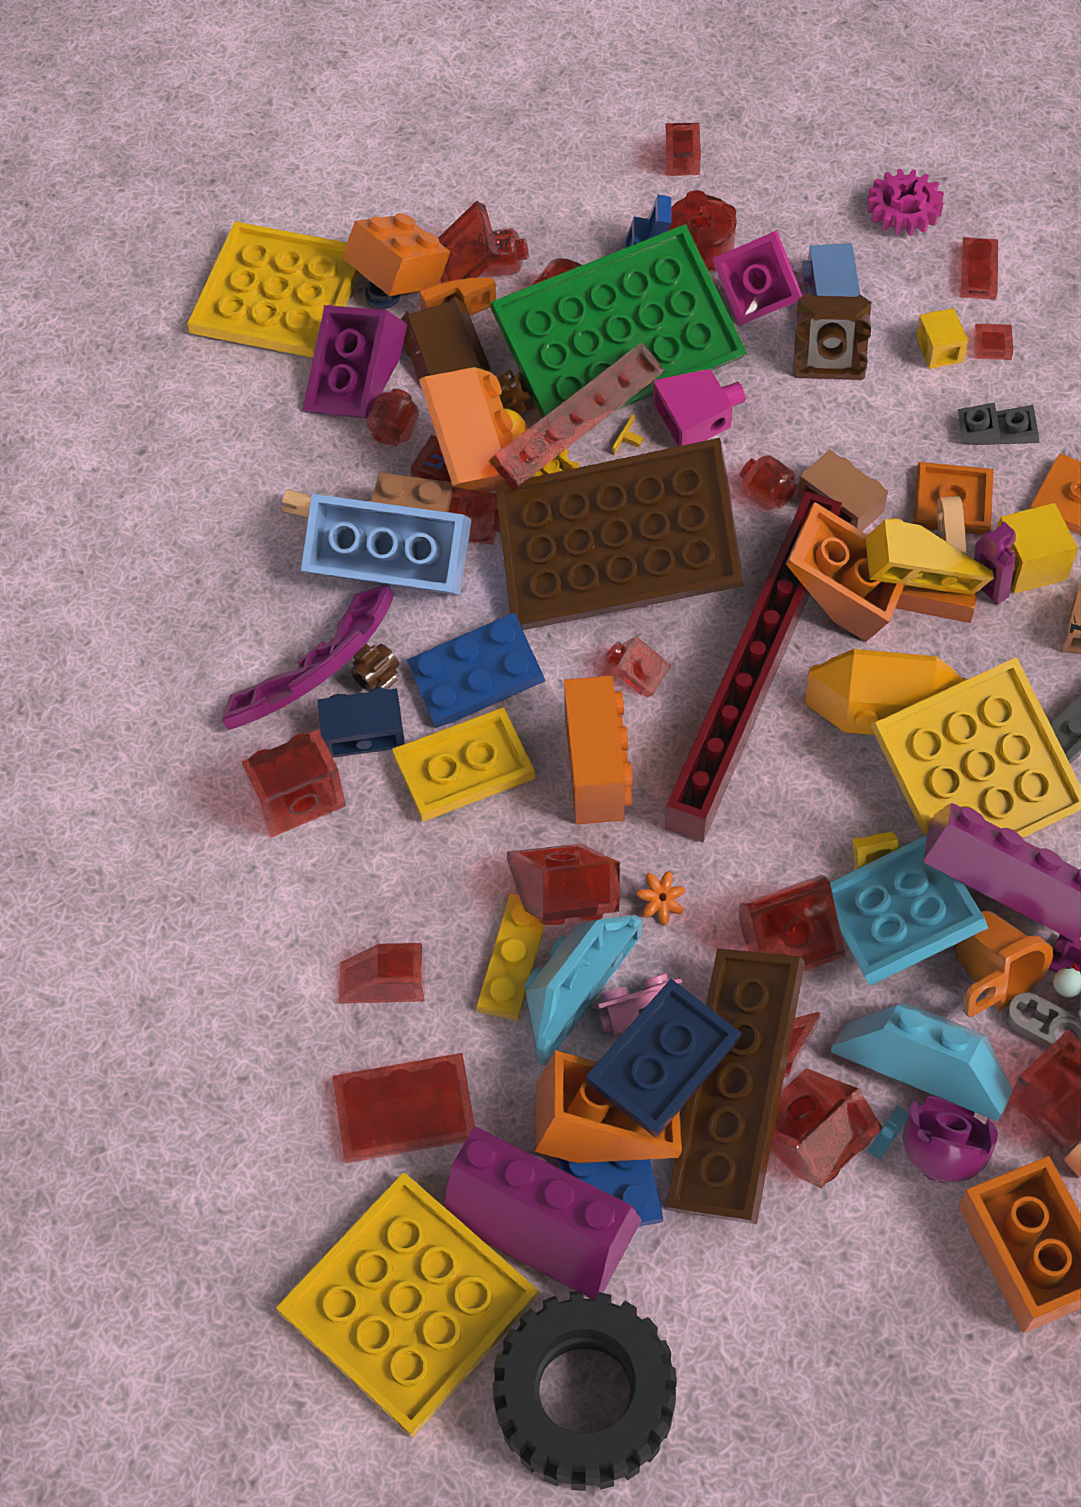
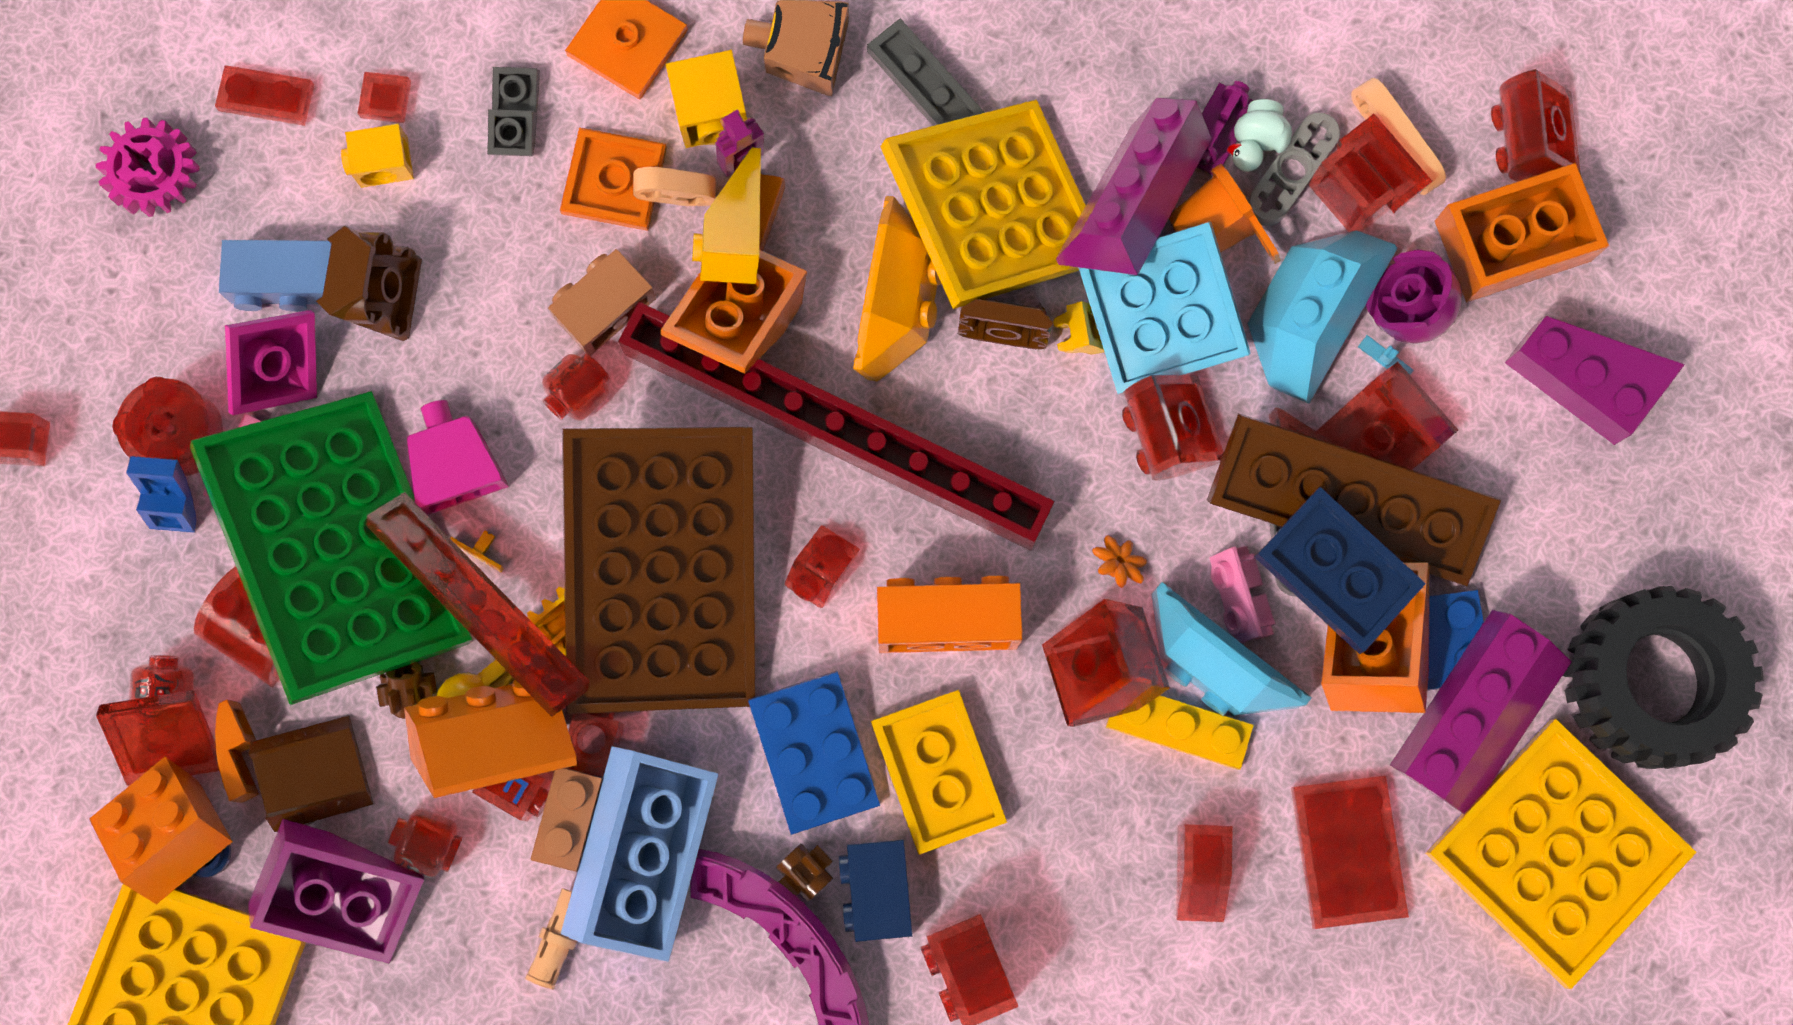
camera: 90 degrees left, 20 degrees up
none -> reddish brown slope [957,298,1053,350]
none -> magenta wedge [1505,316,1685,445]

